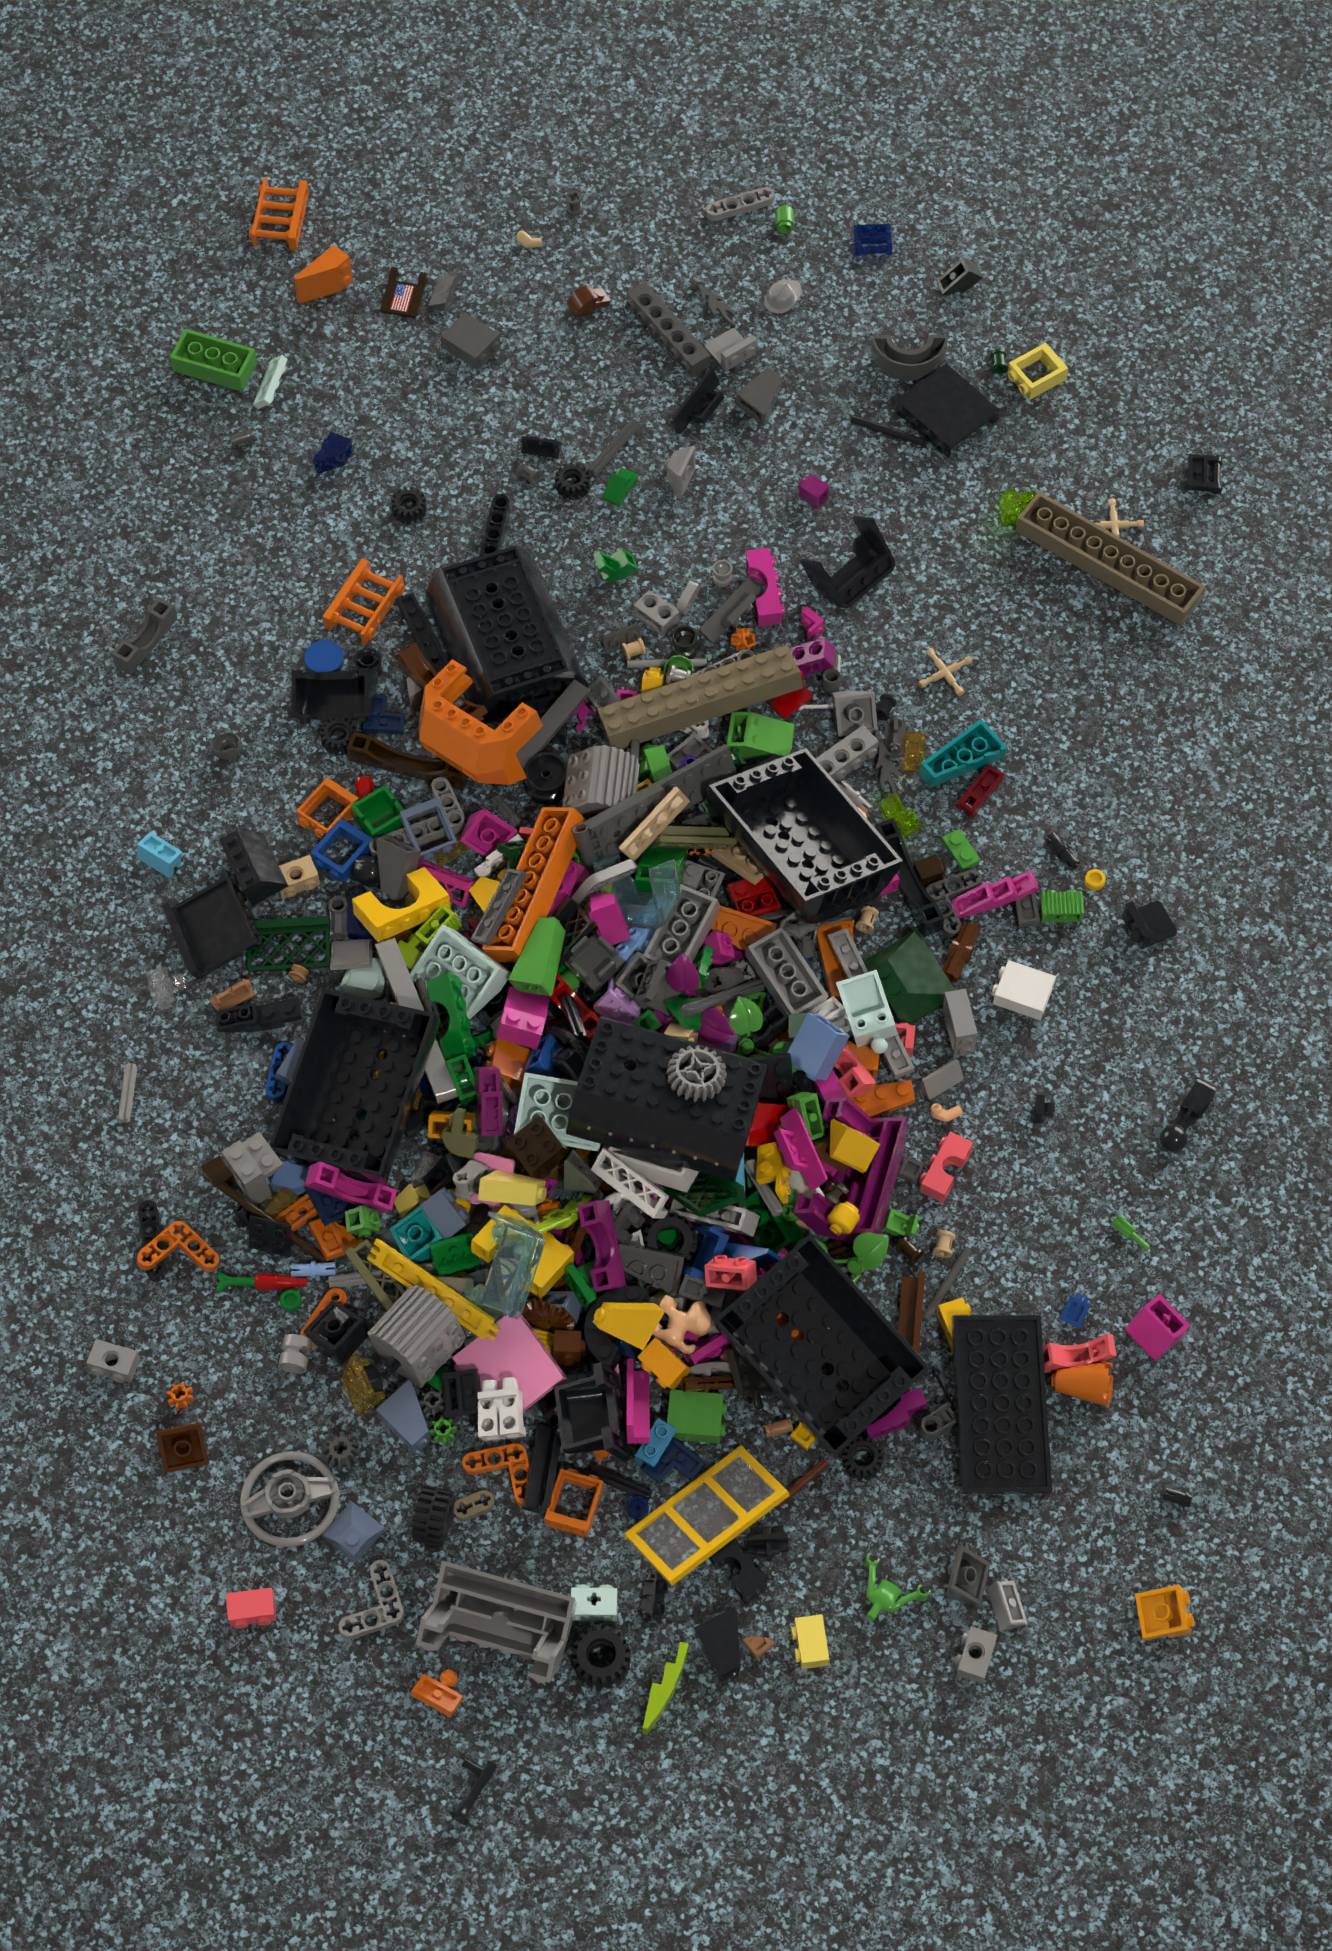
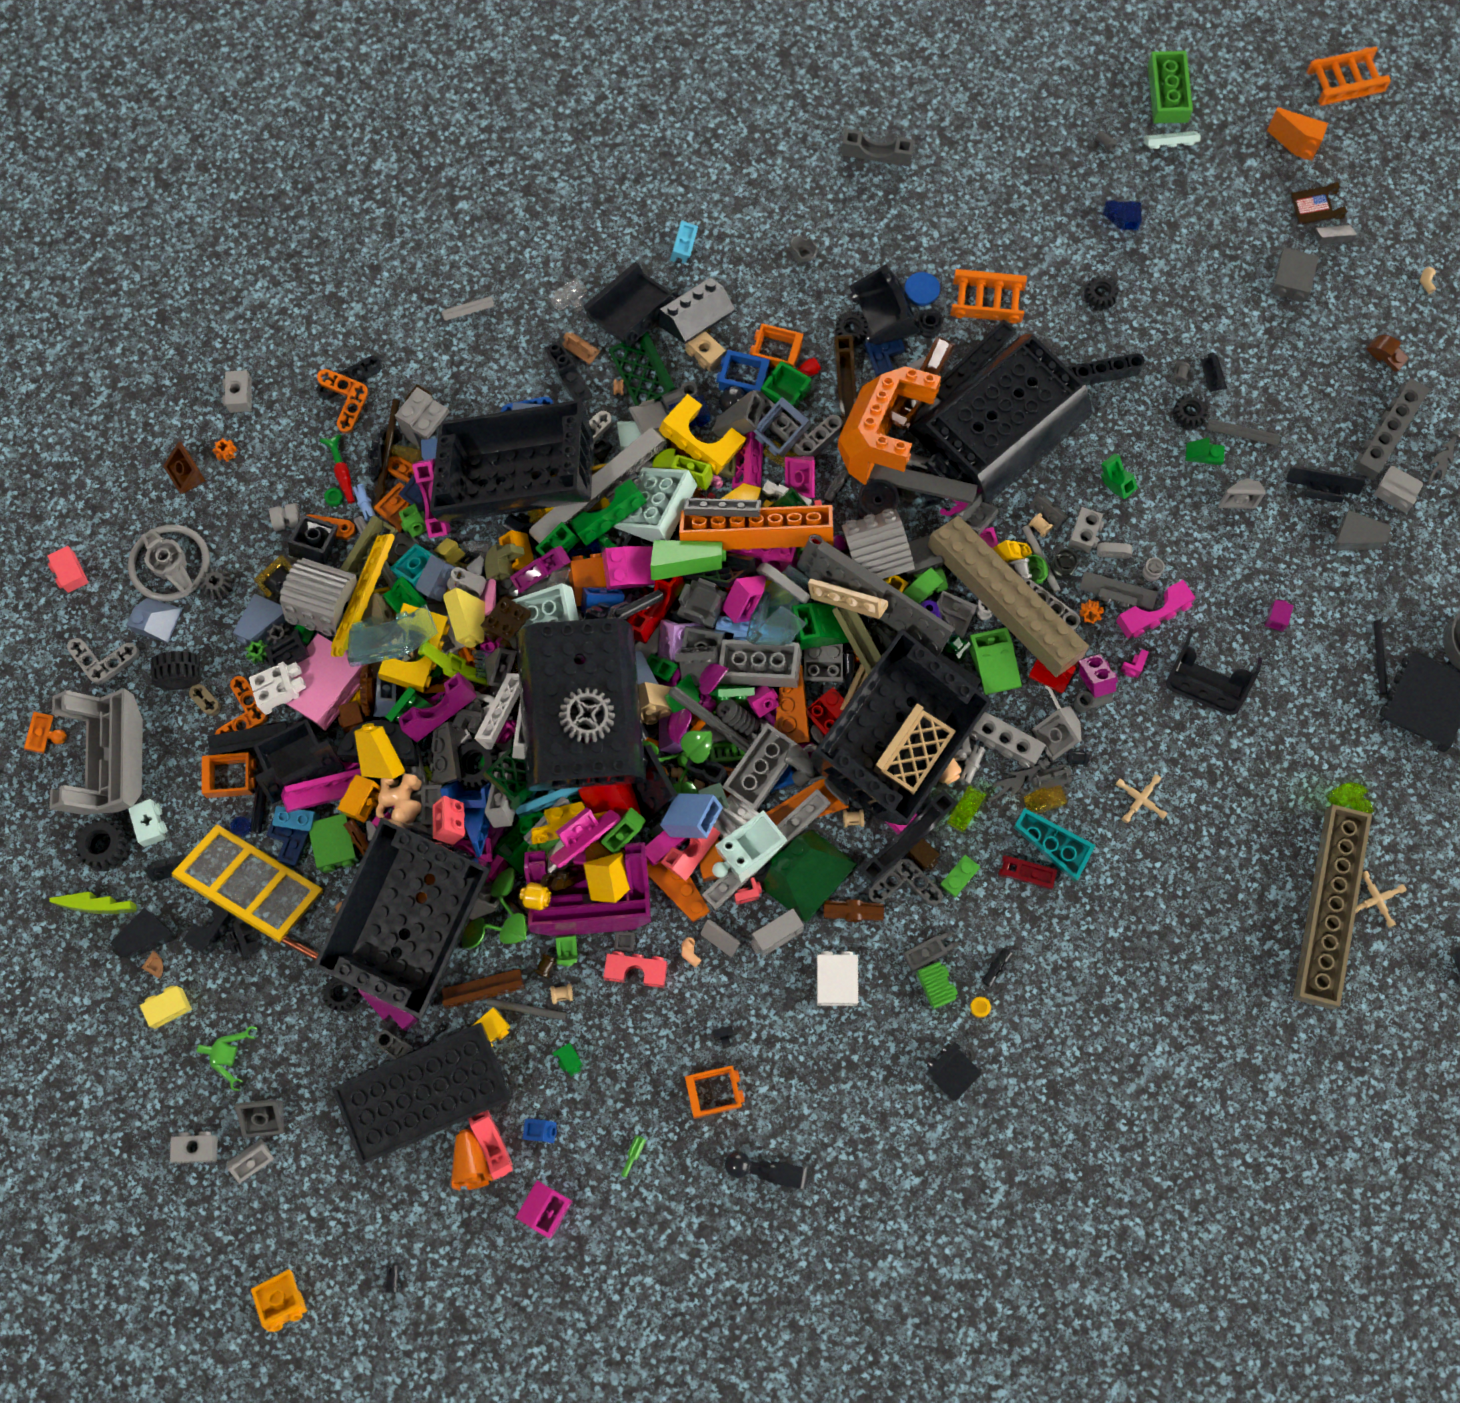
camera: 70 degrees right, 10 degrees up
dark pink slope [951,870,1039,918] -> none
none -> green brick [552,1043,583,1077]
none -> orange window [685,1065,745,1119]
none -> tan fence [873,704,956,795]

